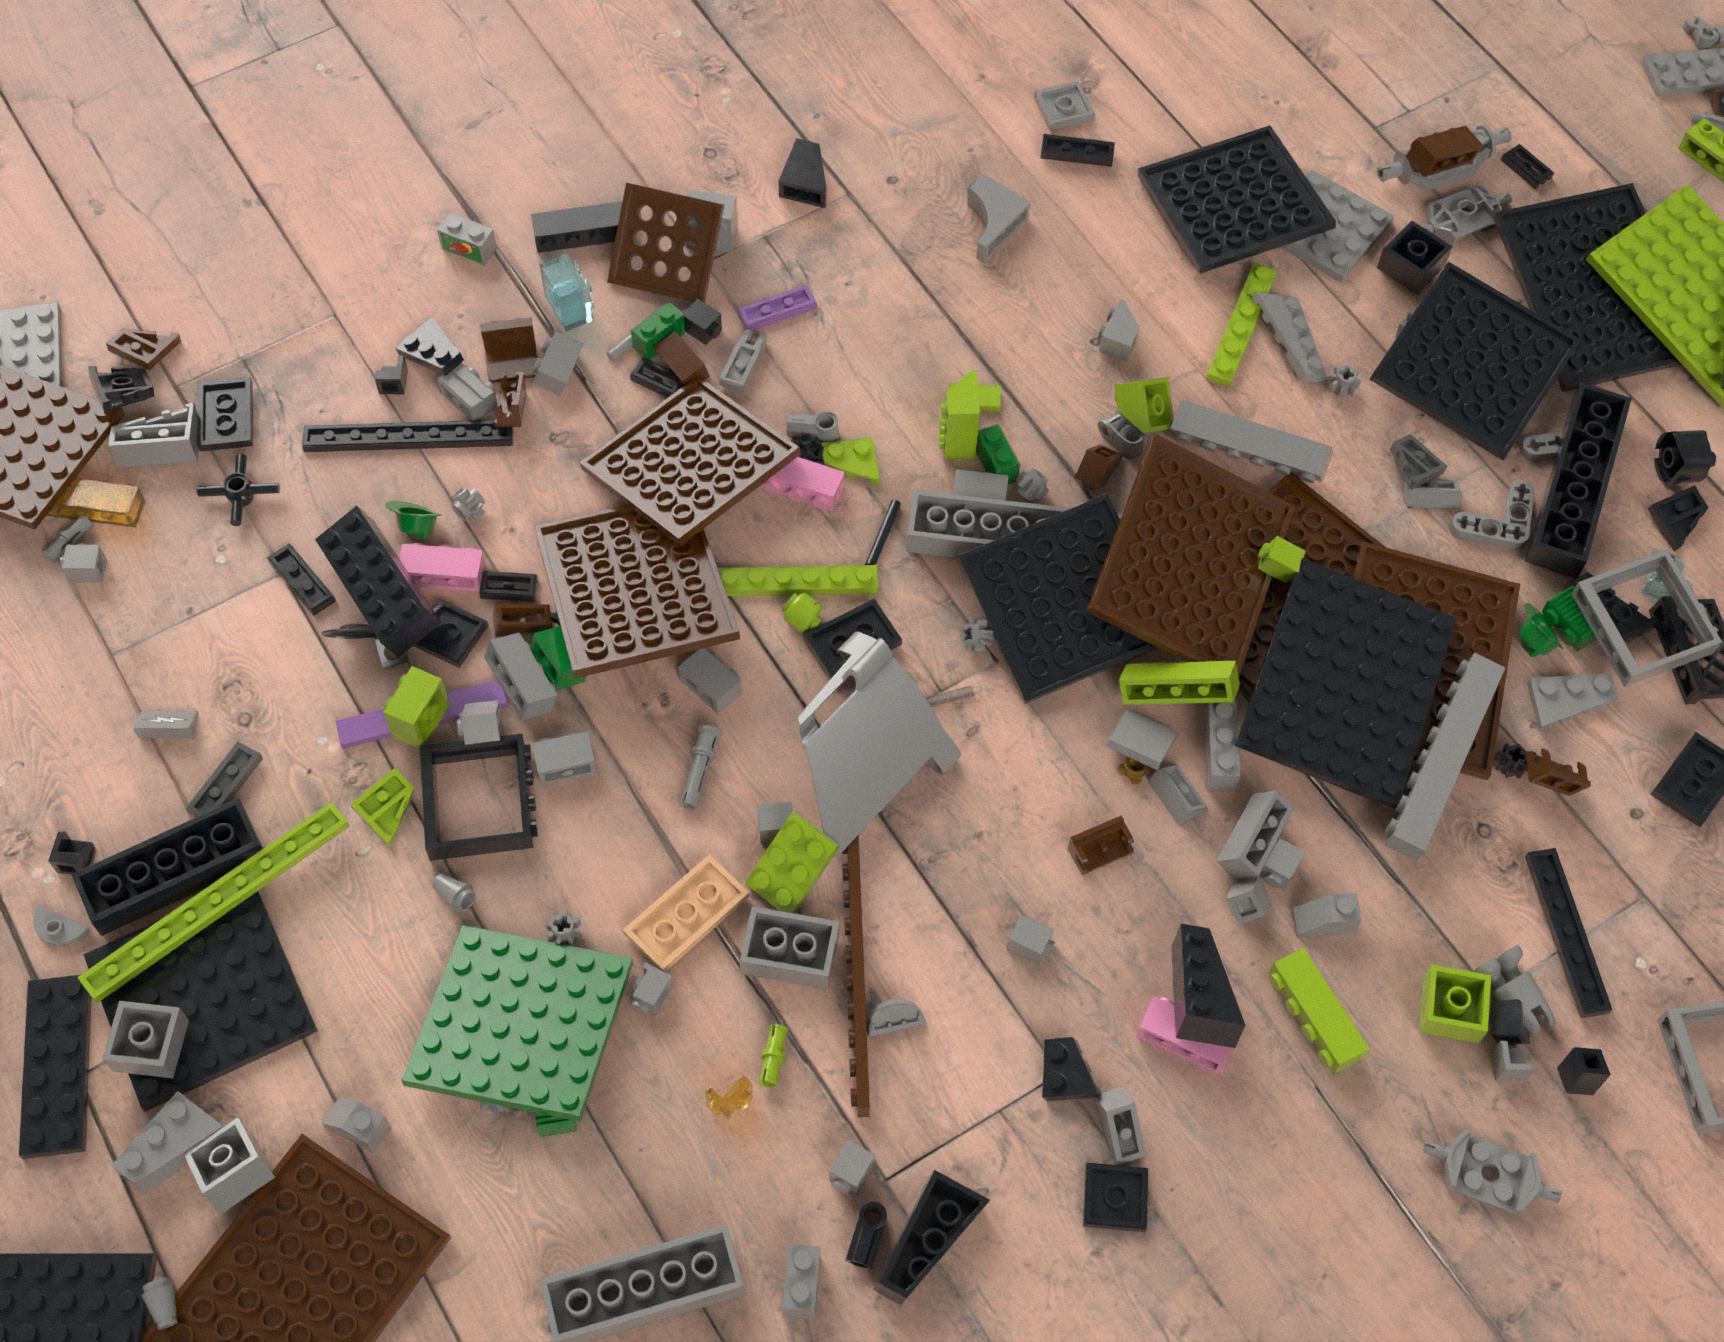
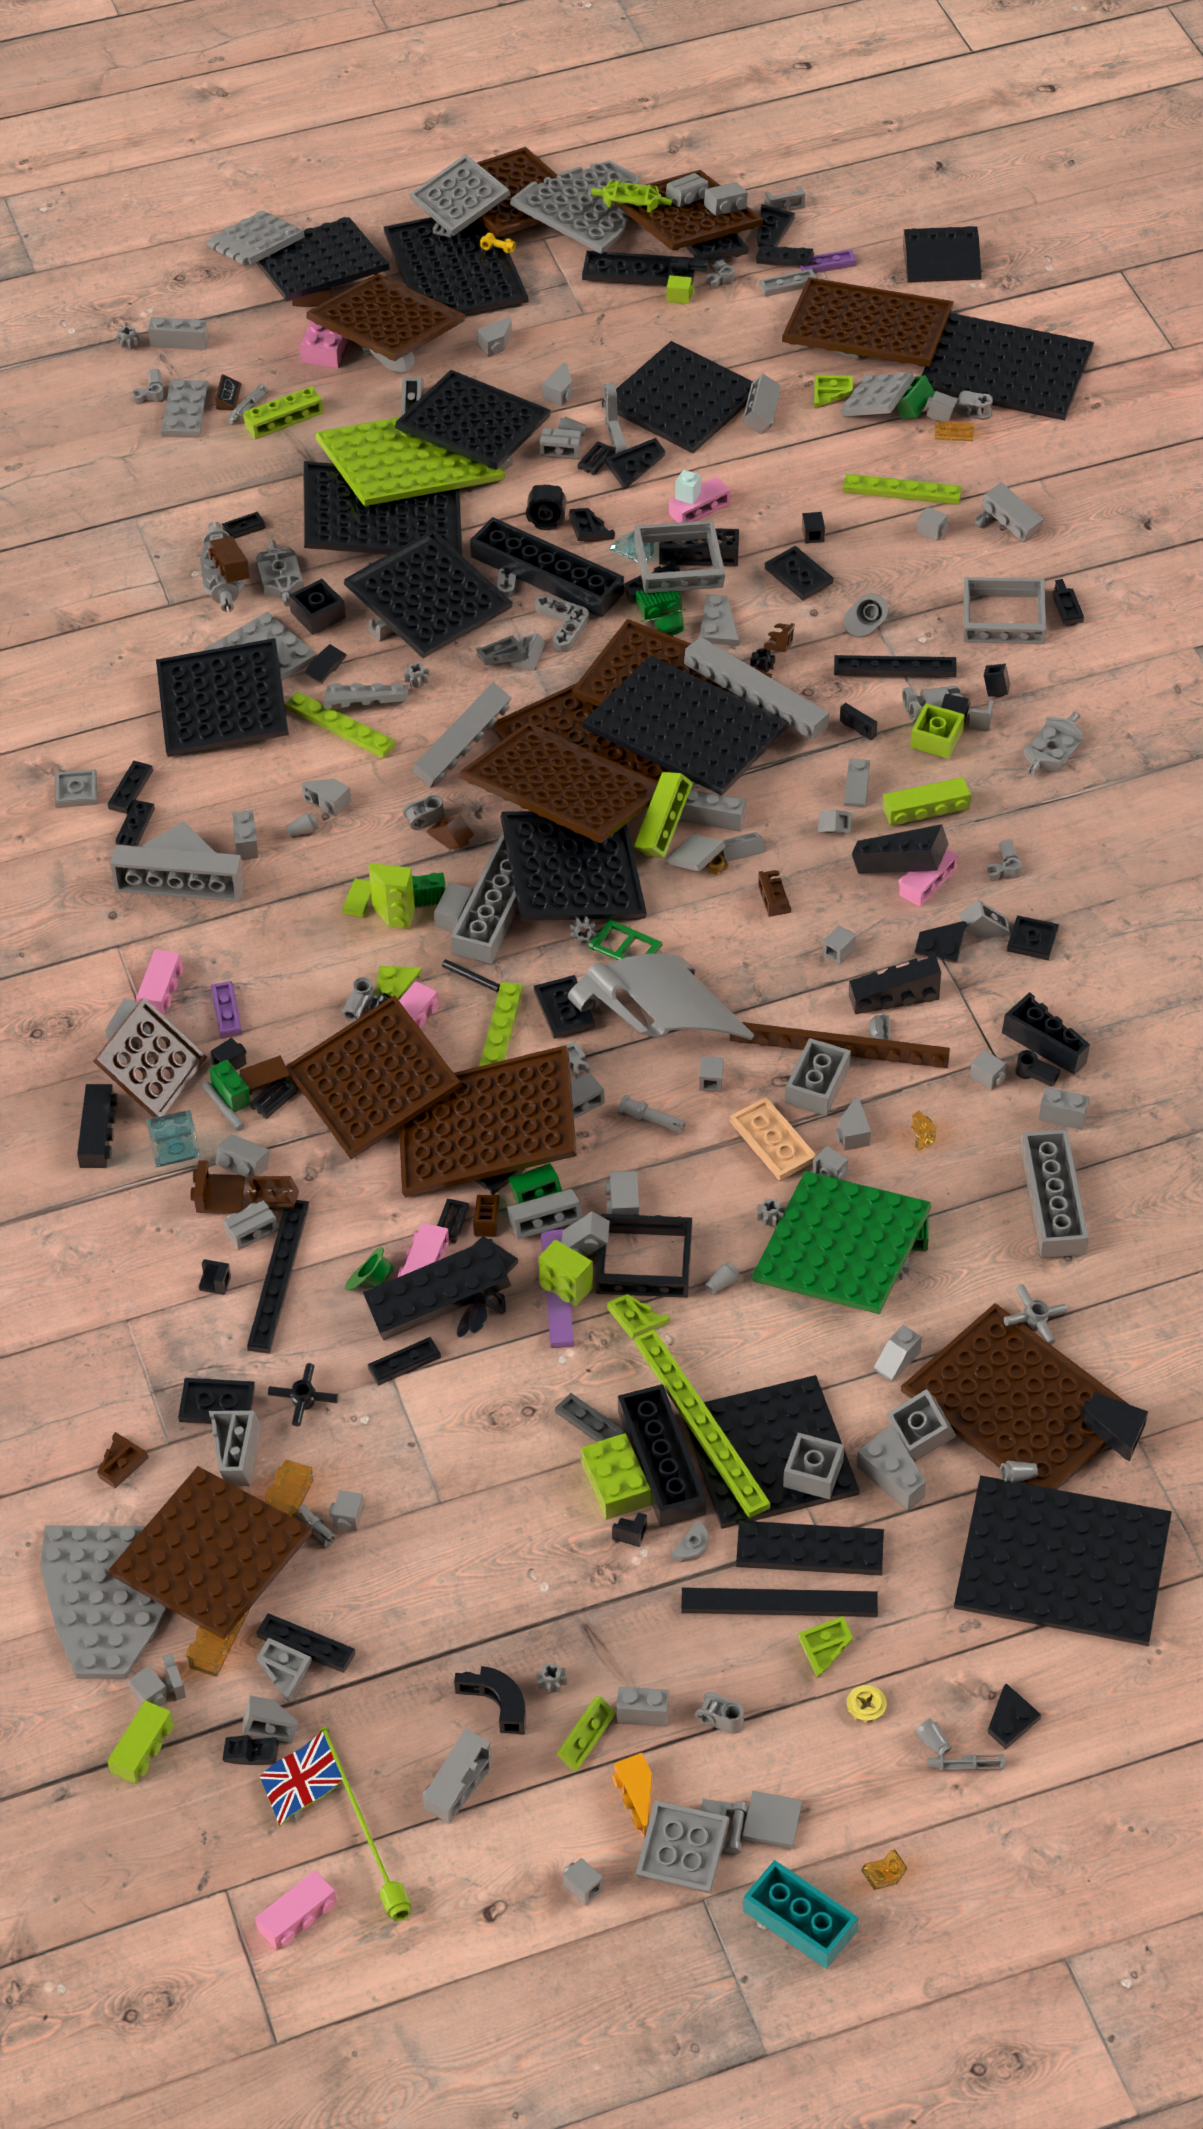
camera: 75 degrees left, 10 degrees down
black wing [88,366,154,412] -> none
light grey slope [133,711,198,738] -> none
wing [395,317,464,376] -> none
light grey brick [437,212,497,265] -> none
light grey gear [452,488,485,520] -> none
light grey hinge [719,329,767,393] -> none
lime plate [745,812,840,914] -> none
lime pin [758,1024,788,1088] -> none
black slope [779,138,827,208] -> none
lime head [782,593,823,633] -> none
light grey gear [1016,468,1049,501] -> none
lime slope [1115,377,1174,434] -> none
light grey brick [1216,790,1294,879] -> none
lime brick [1257,536,1305,583] -> none
light grey brick [1259,838,1306,891] -> none
none -> light grey brick [110,845,244,902]
none -> black hinge [116,800,155,846]
none -> bright pink brick [136,949,184,1015]
none -> light grey brick [232,810,259,860]
none -> light grey cone [286,813,319,837]
none -> black slope [304,644,347,684]
none -> light grey plate [566,1041,590,1078]
none -> lime brick [581,1433,651,1520]
none -> green window [588,920,663,960]
none -> light grey slope [836,1098,871,1150]
none -> black plate [840,702,877,740]
none -> light grey piece [844,594,888,637]
none -> black wedge [848,952,941,1014]
none -> light grey bar [987,839,1022,881]
none -> light grey bar [1004,1285,1067,1345]

